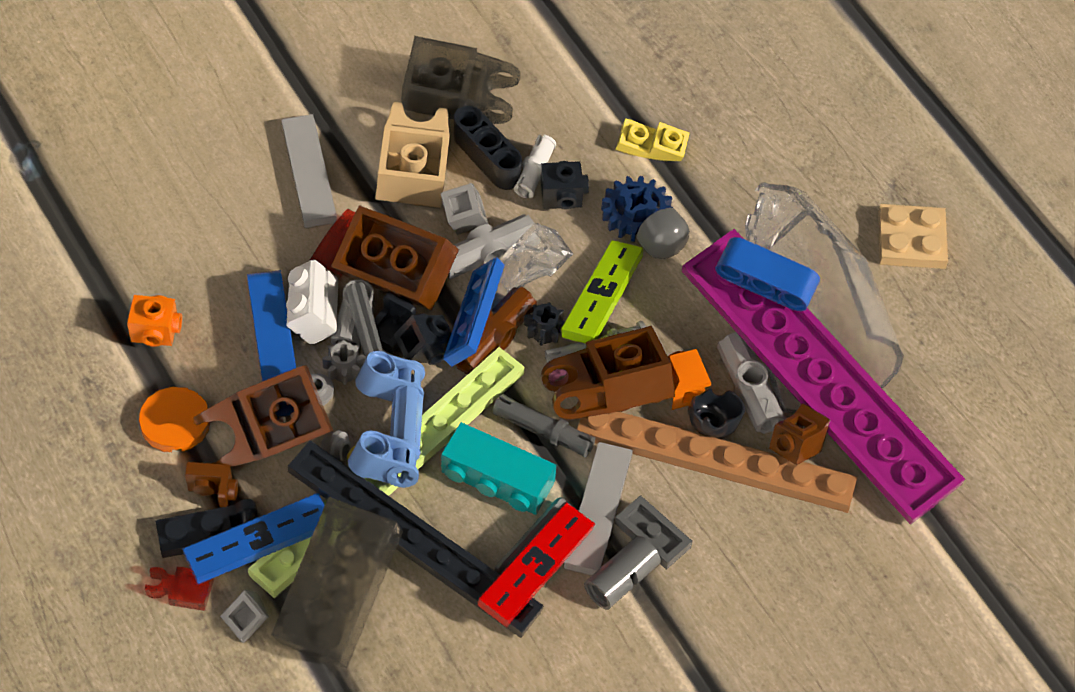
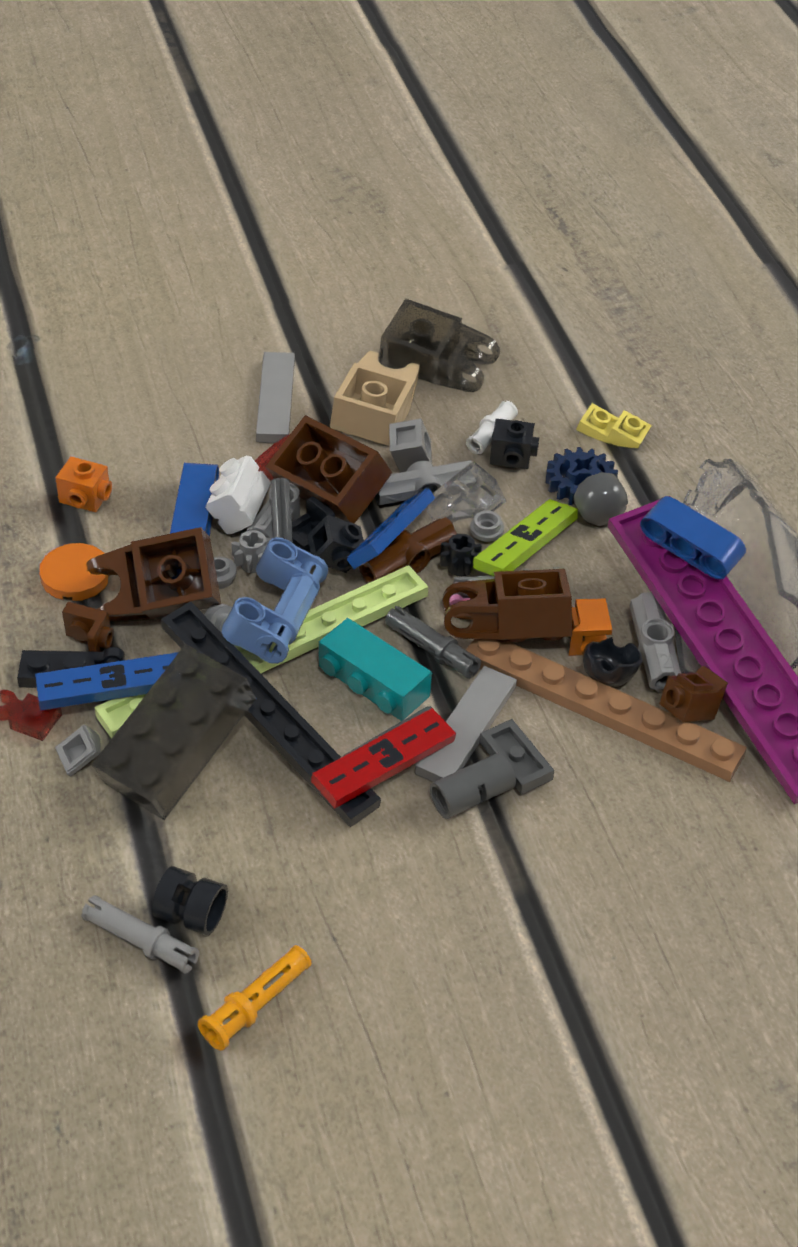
camera: 15 degrees right, 10 degrees down
black beam [454,105,522,190] -> none
none -> light grey plate [470,511,504,542]

